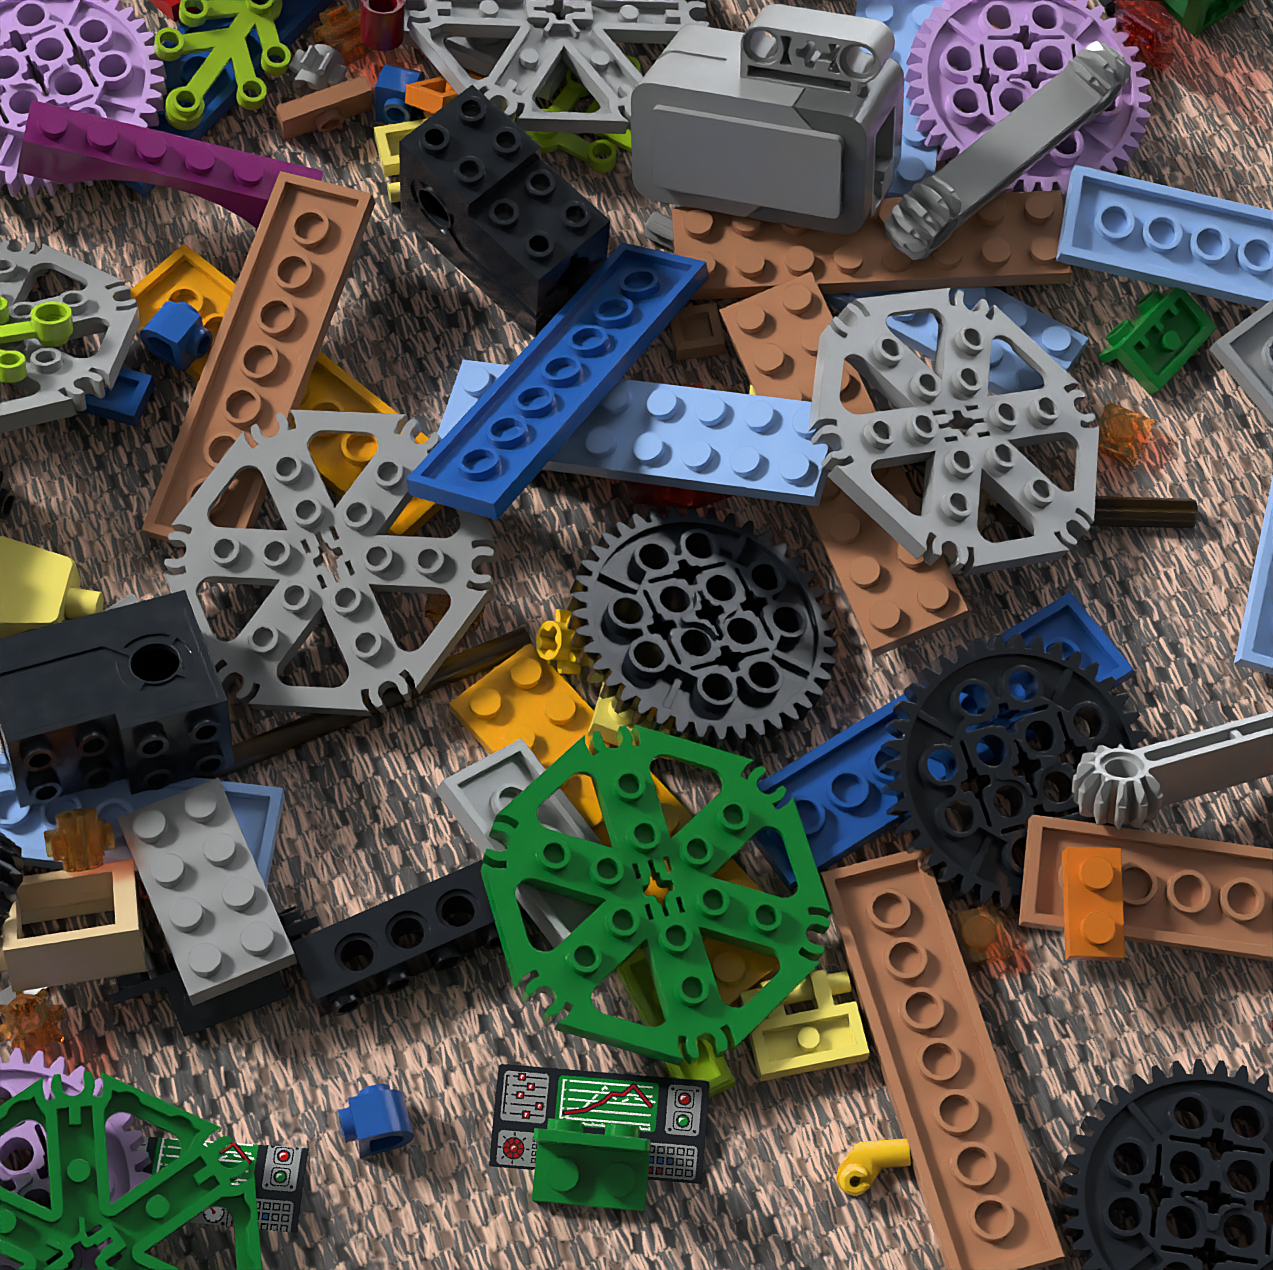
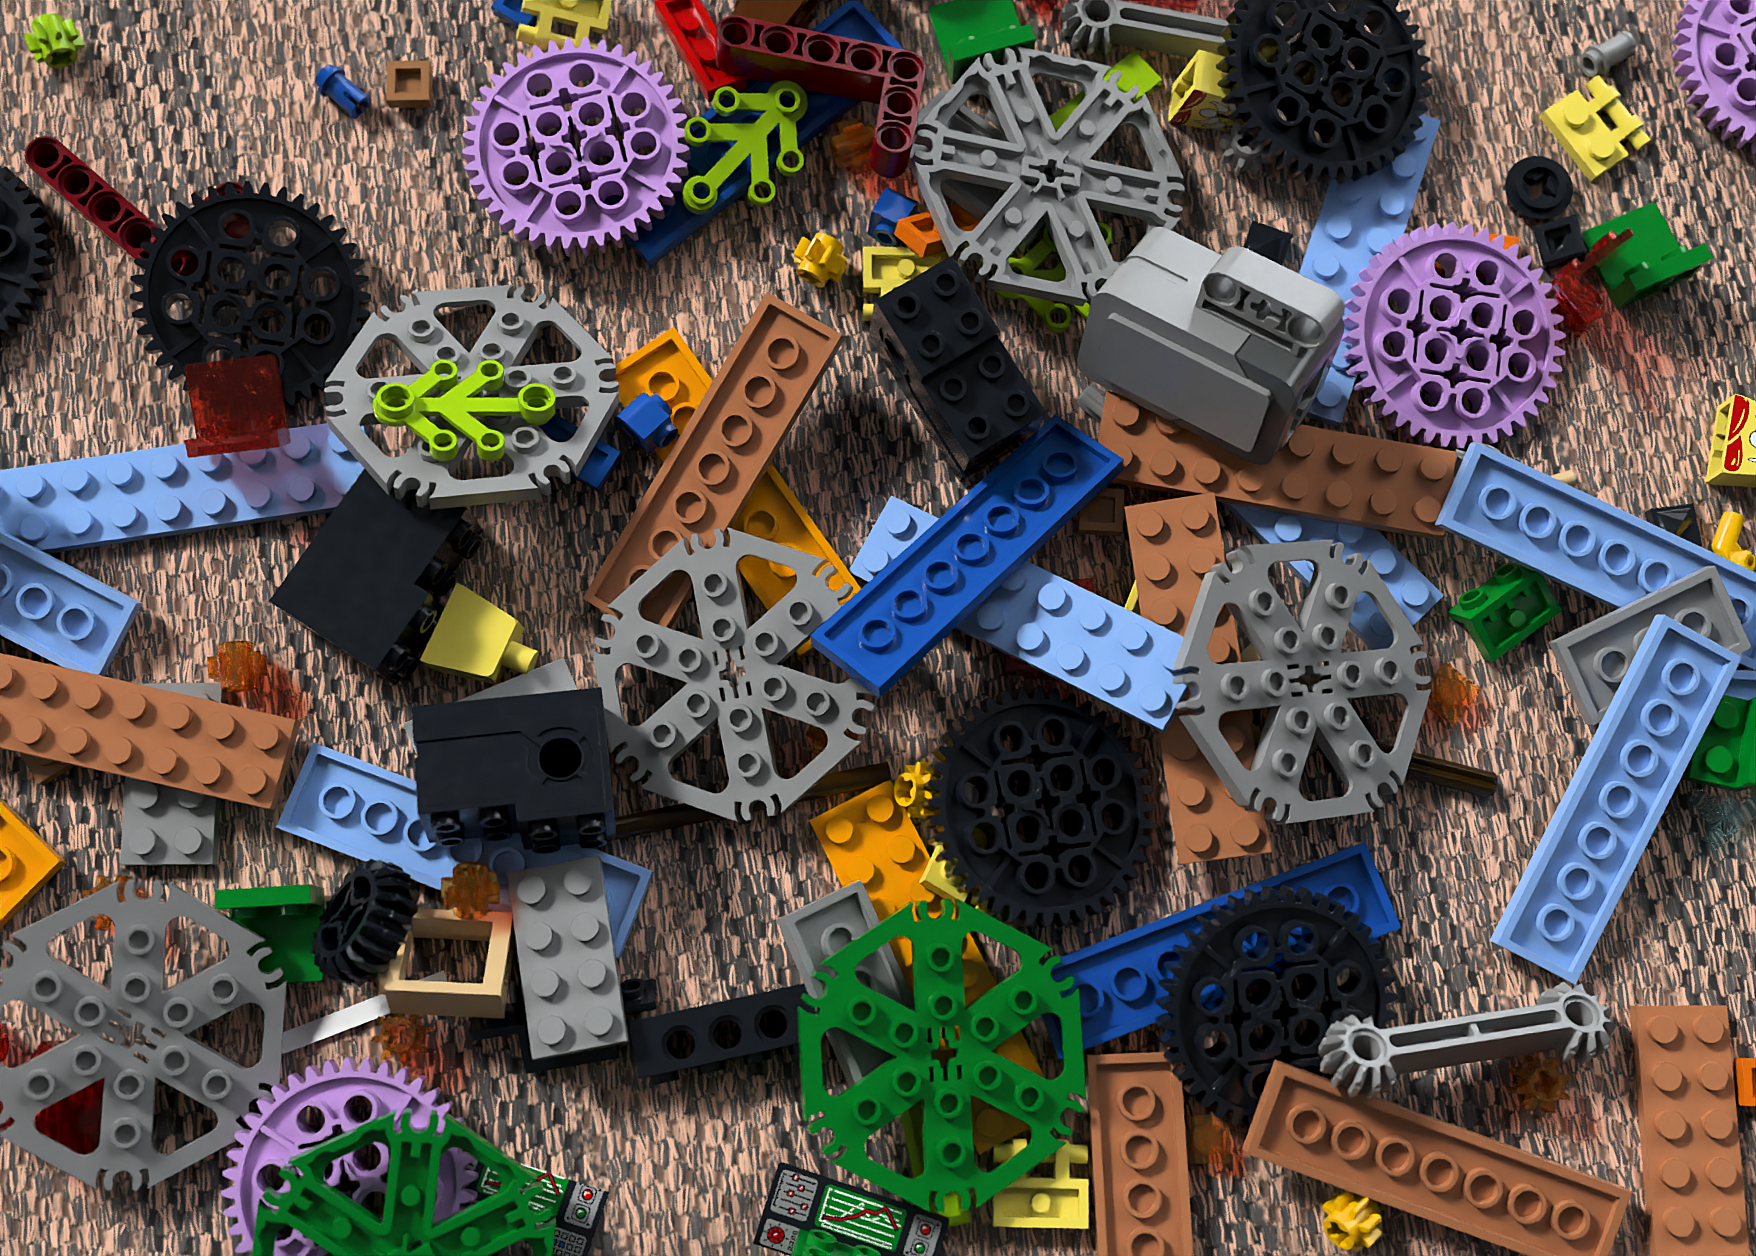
camera: 10 degrees right, 15 degrees up
magenta arch [17,100,323,229] -> none
nougat plate [276,76,372,141] -> none
light grey gear [288,44,348,97] -> none
blue plate [338,1084,414,1158] -> none
light grey arm [885,41,1131,260] -> none
orange plate [1062,847,1125,961] -> none
none -> yellow gear [793,233,847,287]
none -> yellow gear [1322,1190,1382,1252]

